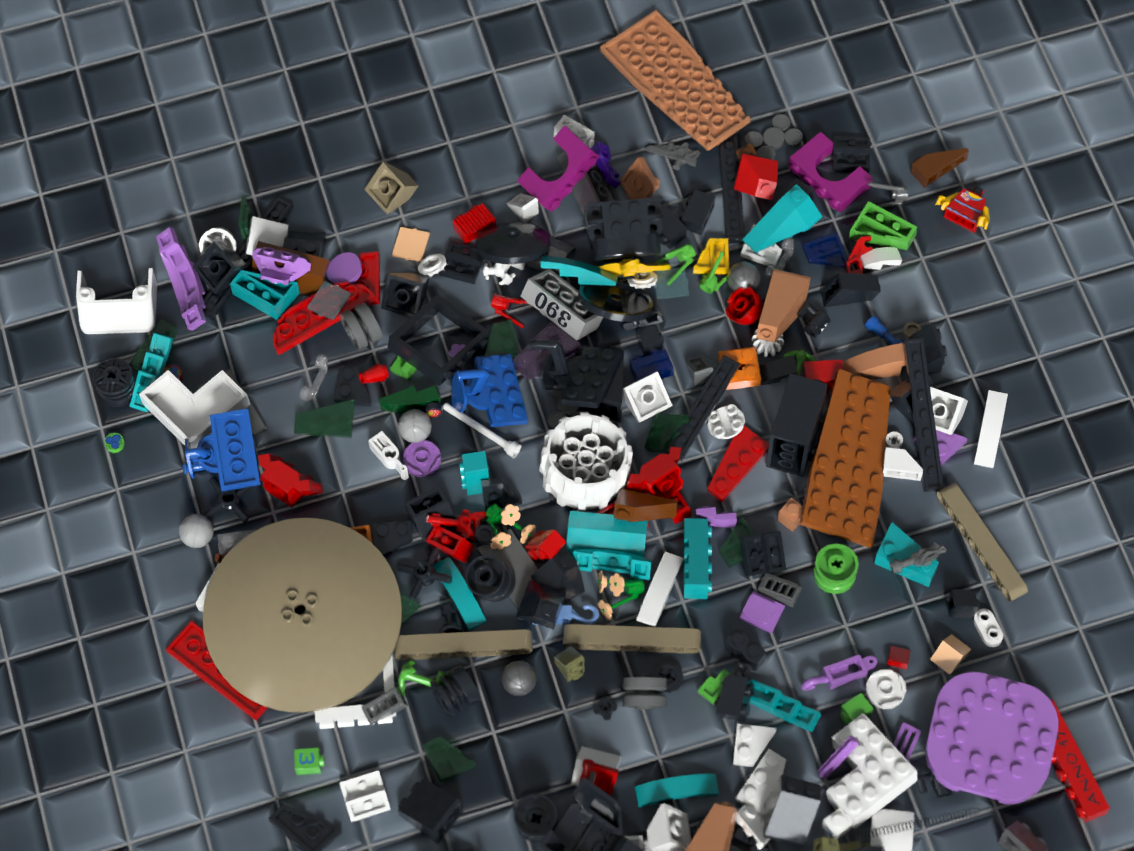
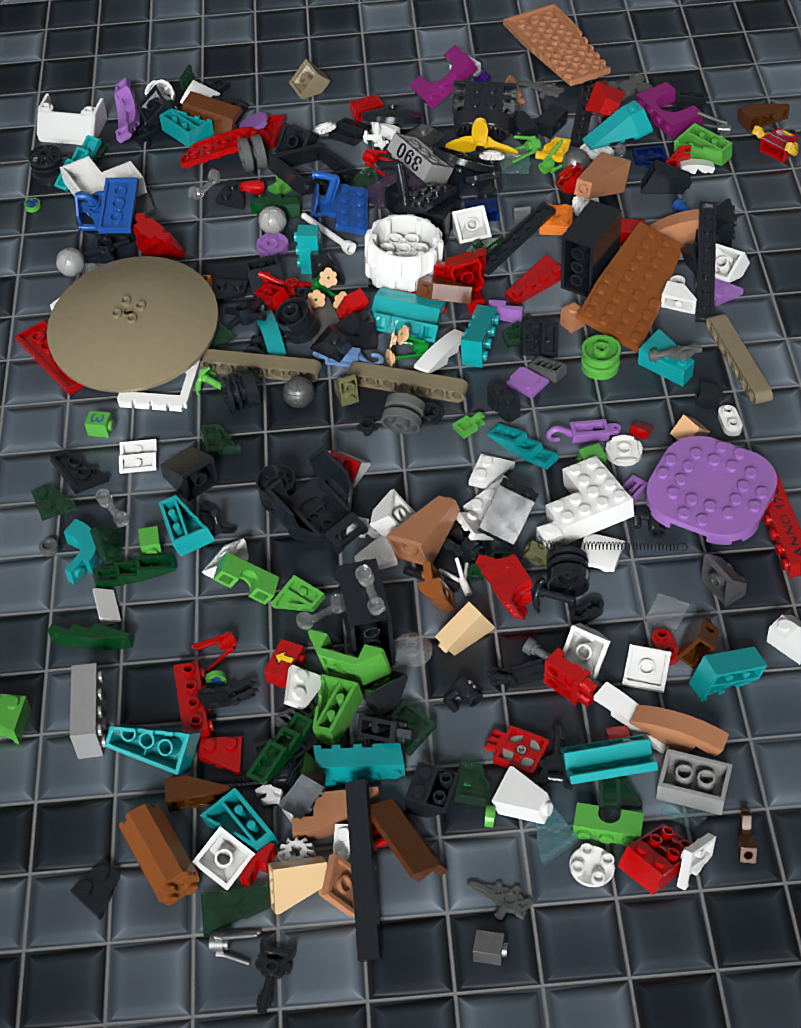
camera: 15 degrees right, 15 degrees down
medium lavender piece [252,247,311,285] -> none
clear green wing [294,399,355,438] -> none
clear light blue piece [307,281,351,320] -> none
dark grey slope [361,687,408,725] -> none
white piece [368,431,409,480] -> none
light nougat piece [392,227,430,262] -> none
black tile [424,402,443,418] -> none
white slope [507,193,539,222] -> none
teal slope [541,256,618,286] -> none
teal slope [635,774,719,807] -> none
white dish [707,404,745,439] -> none
black hinge [716,663,755,722] -> none
black piece [797,303,831,338] -> none
medium lavender axle [818,735,859,779] -> none
white slope [974,390,1008,468] -> none

